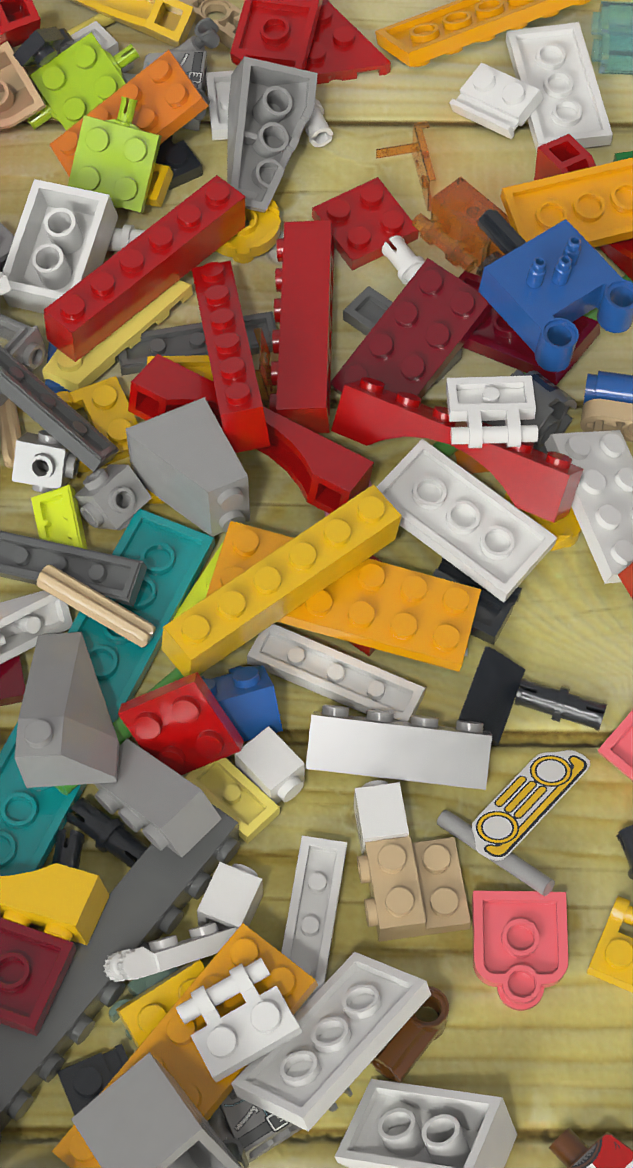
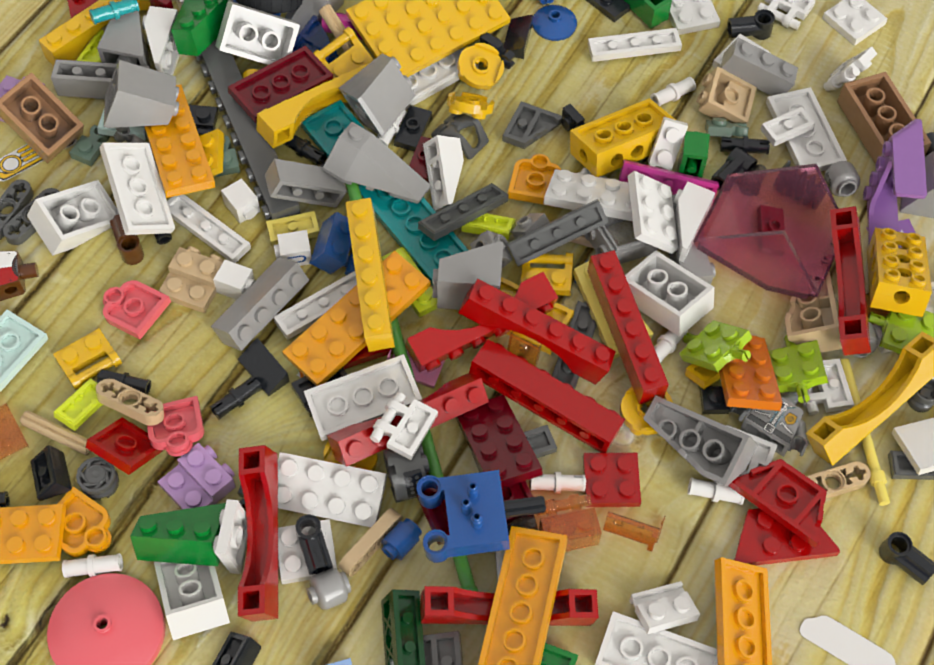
camera: 120 degrees right, 0 degrees up
black plate [13,27,74,67] -> none
tan axle [36,564,156,648] -> none
white hinge [103,922,237,982] -> none
red plate [118,672,244,775] -> none
white plate [176,958,302,1083] -> none
light grey bar [437,810,555,896] -> none
sticker [472,750,590,861] -> none

